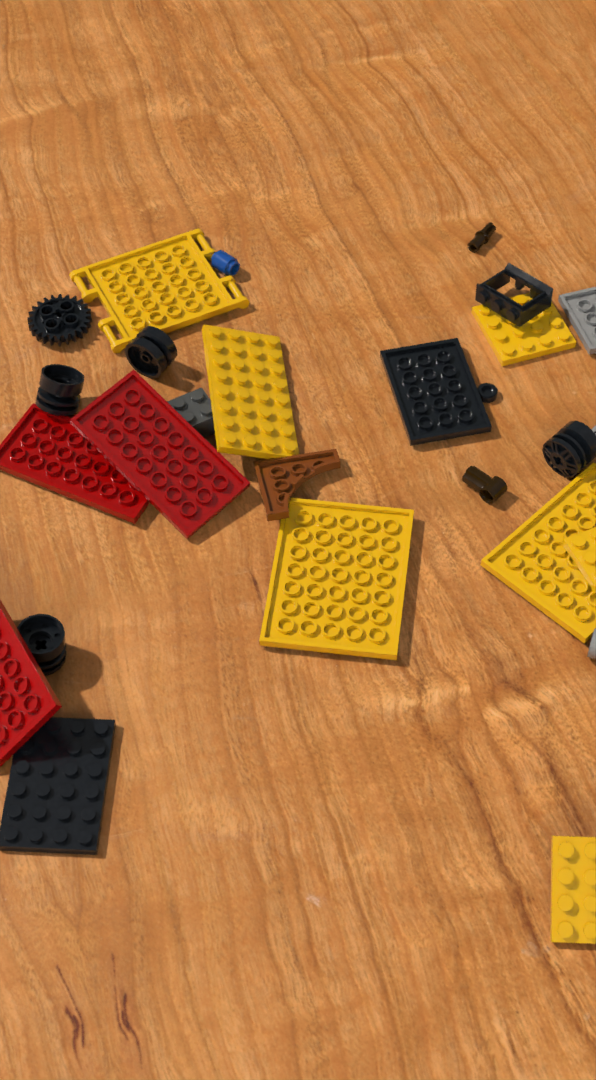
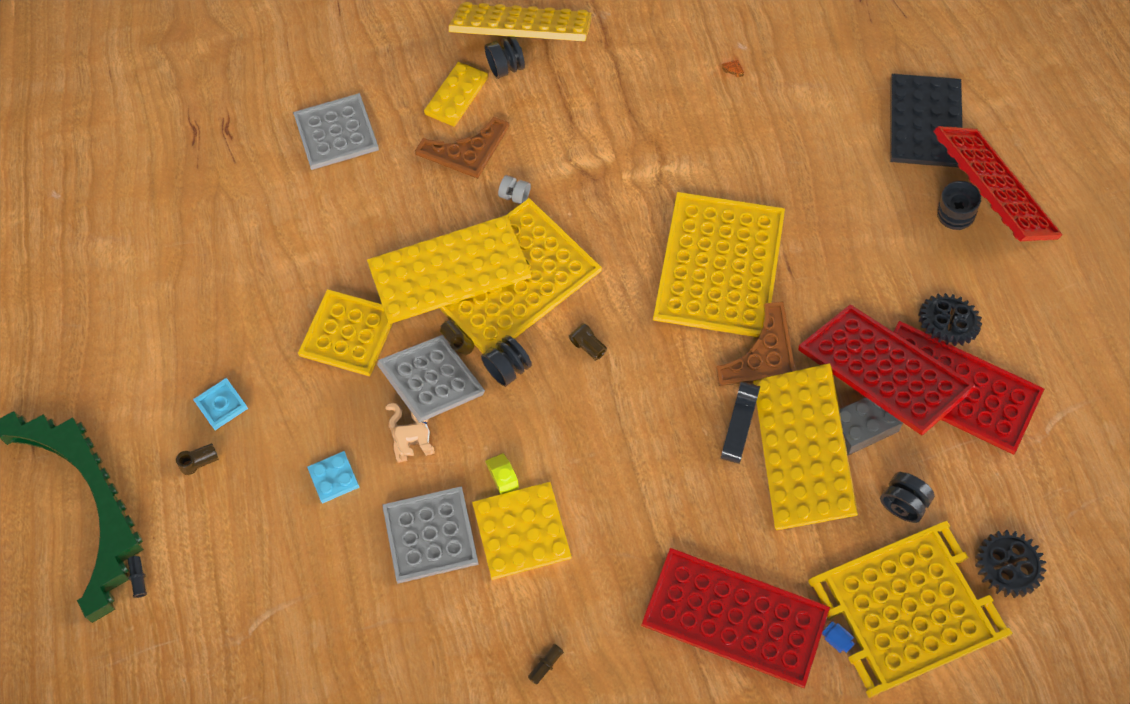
camera: 175 degrees left, 10 degrees up
black wheel [36,364,84,416] -> none
black plate [380,338,492,446] -> none
black window [475,263,553,327] -> none
black tile [477,383,498,403] -> none
none -> neon yellow slope [485,453,519,495]
none -> red plate [641,548,830,688]
none -> black beam [720,381,760,464]
none -> clear orange tile [722,60,744,77]
none -> black gear [918,293,982,346]

